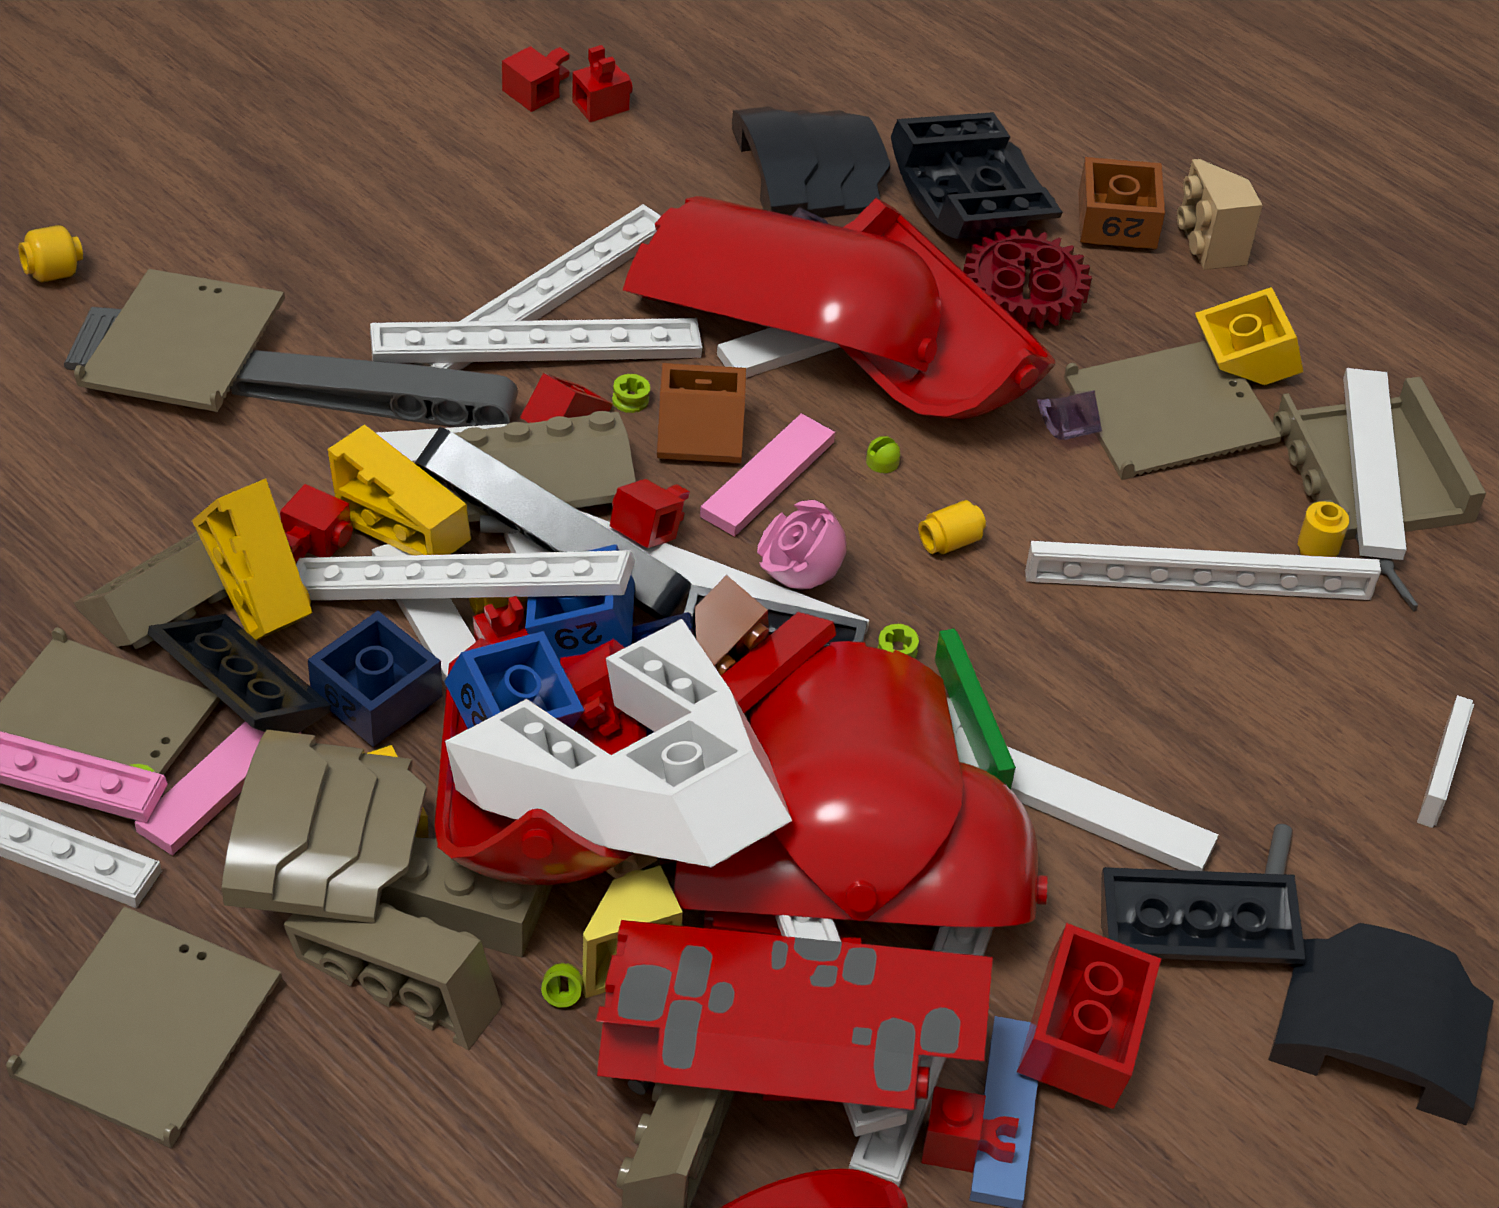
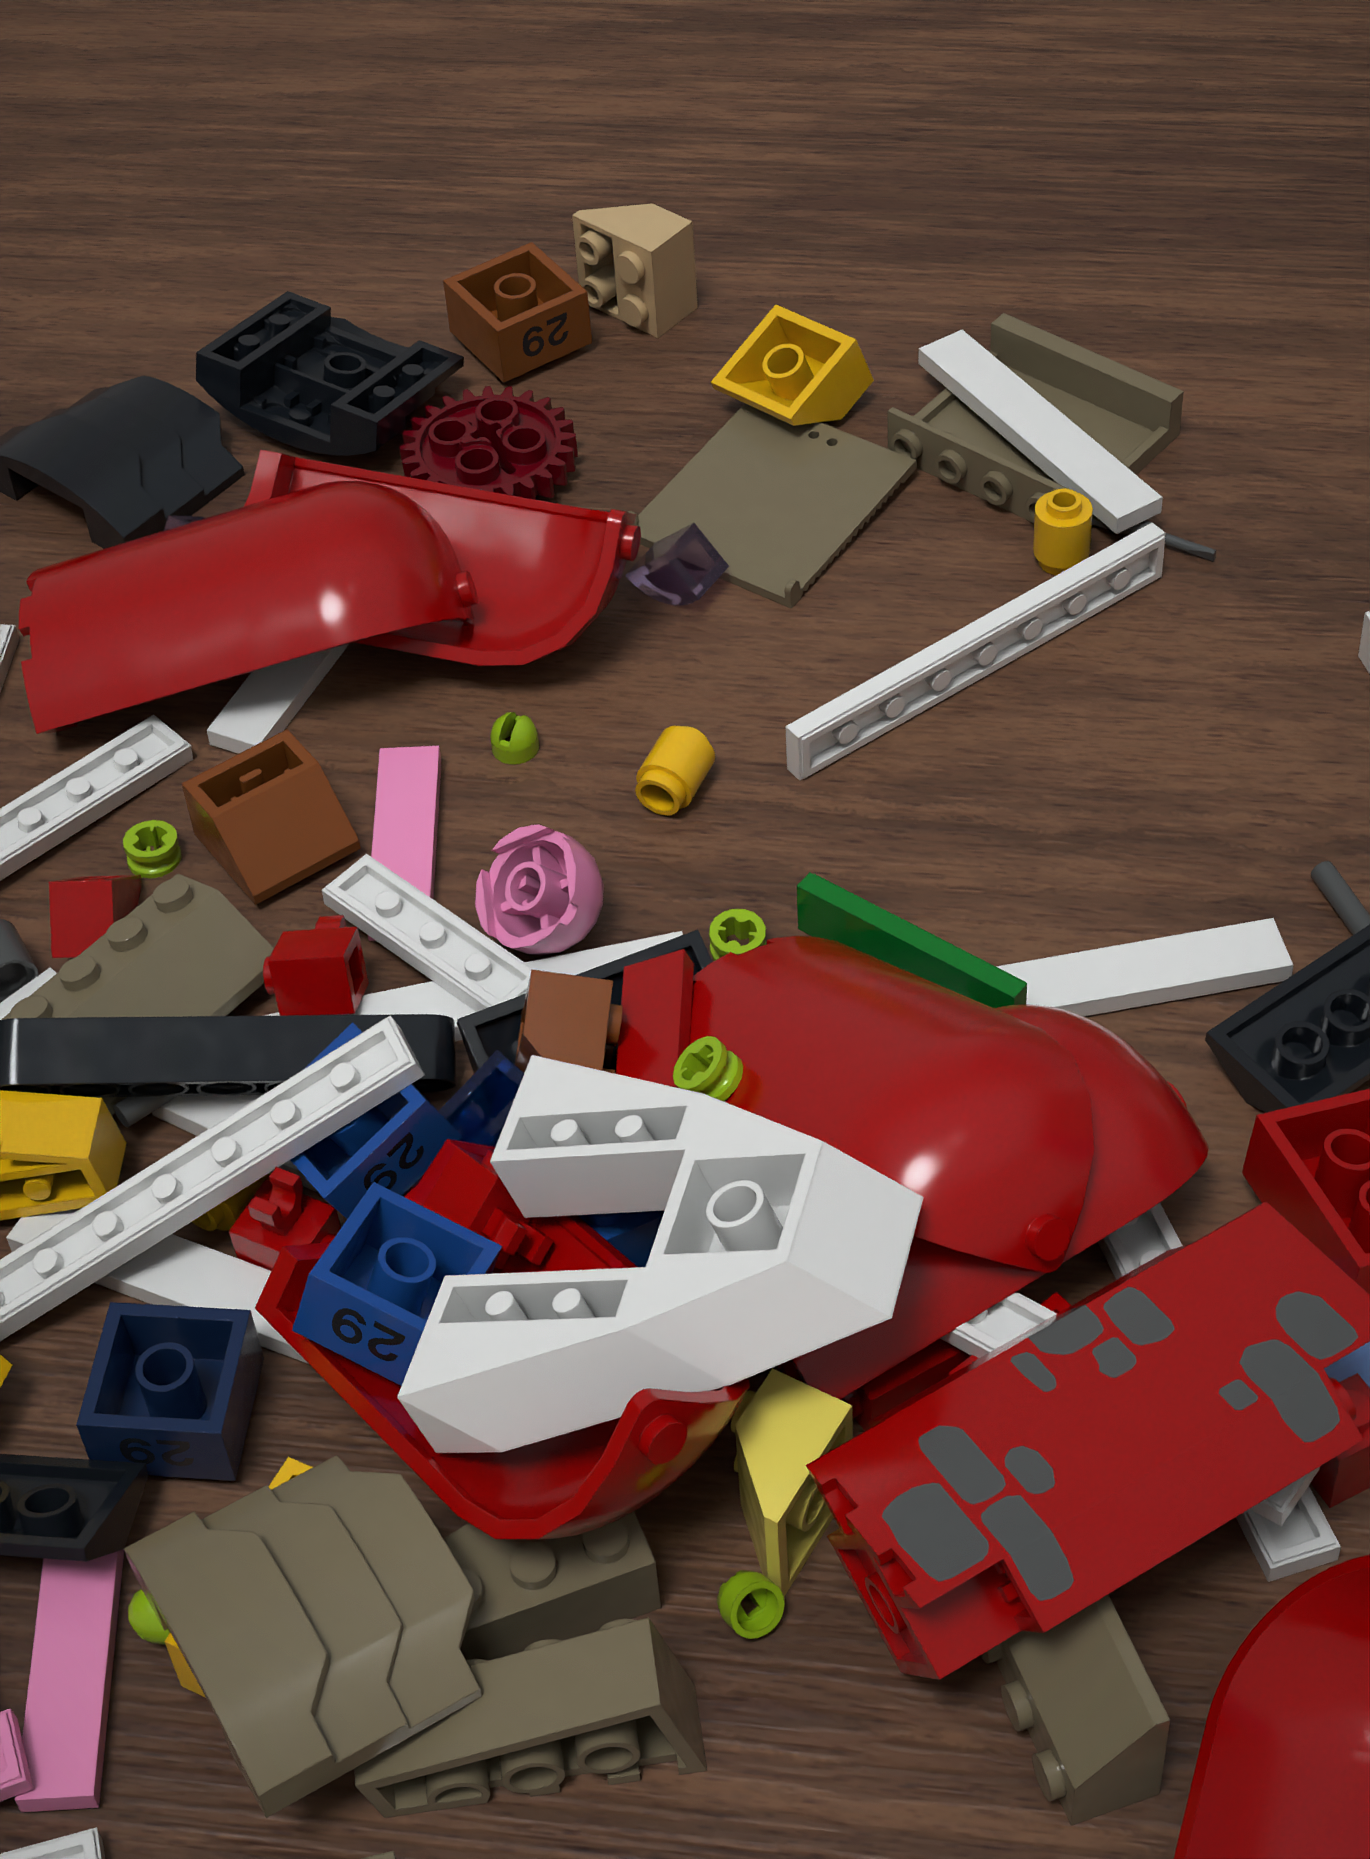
camera: 30 degrees left, 0 degrees up
none -> white tile [321,854,534,1012]
none -> lime bush [673,1036,743,1101]

